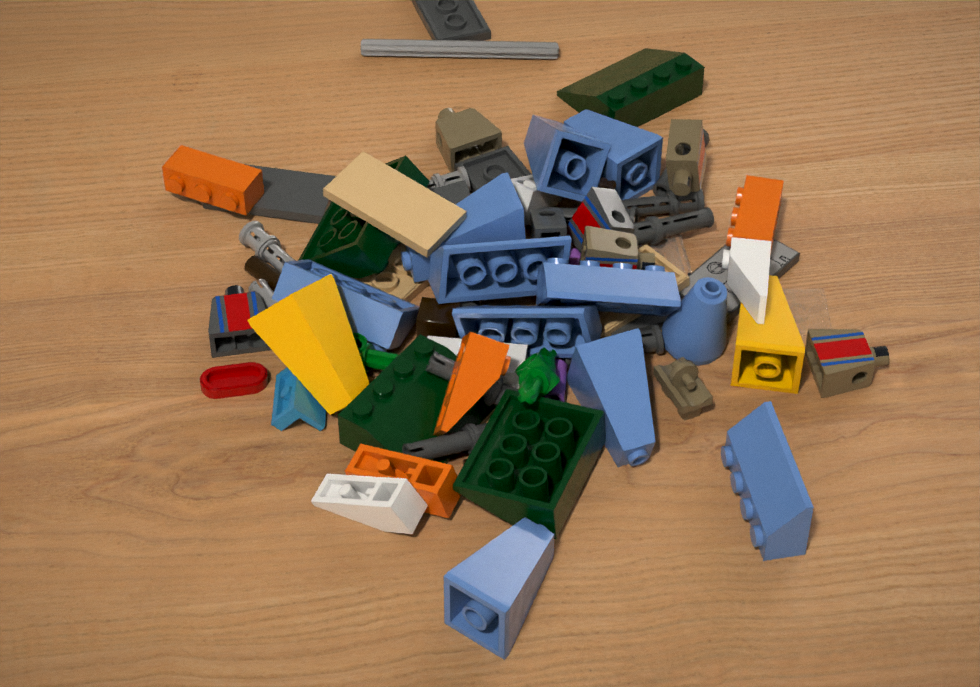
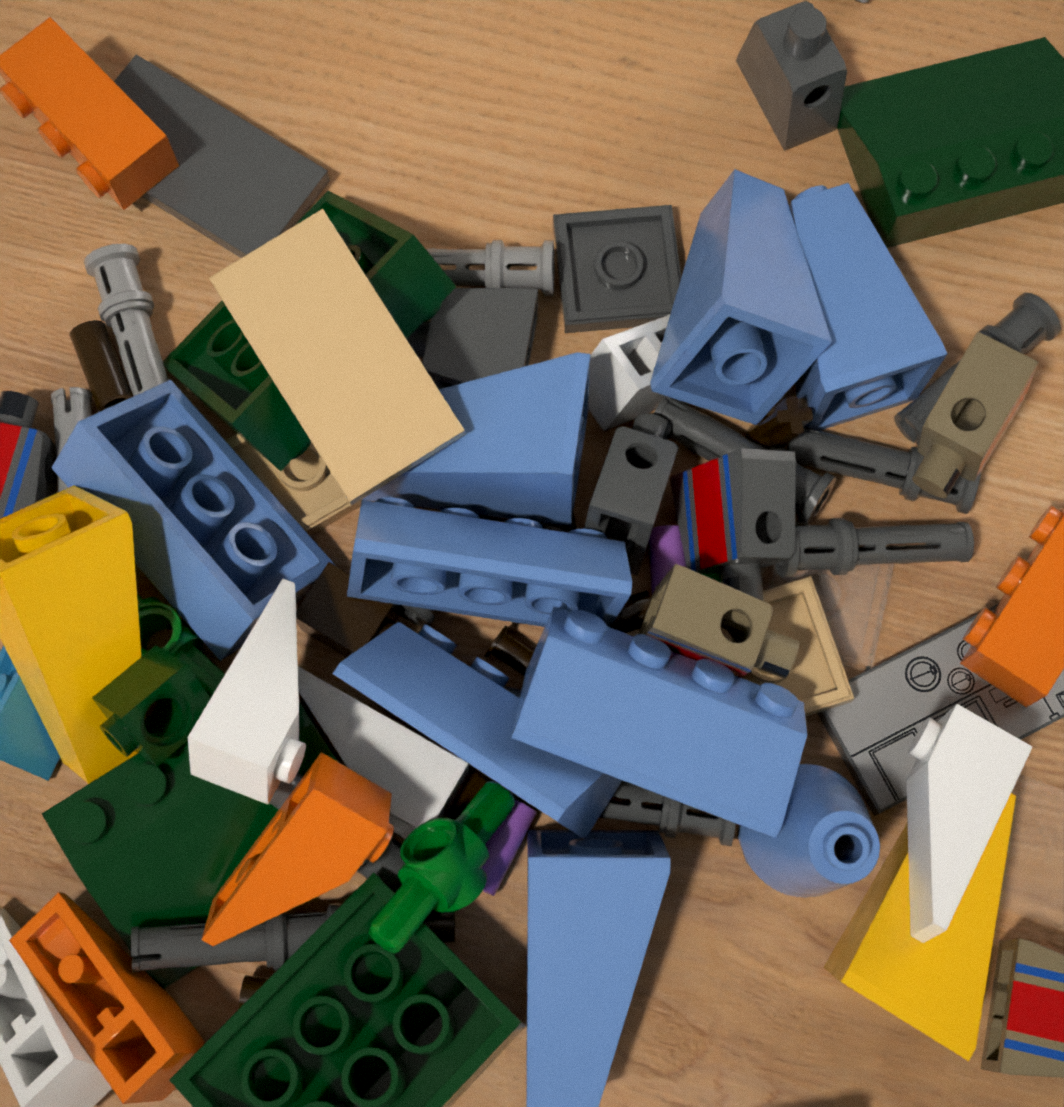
camera: 20 degrees right, 30 degrees up
dark tan torso [435,108,502,172] -> none
dark tan hips [653,357,713,420] -> none
none -> dark green brick [92,646,211,766]
none -> white slope [187,579,306,805]
none -> dark grey torso [736,1,847,151]

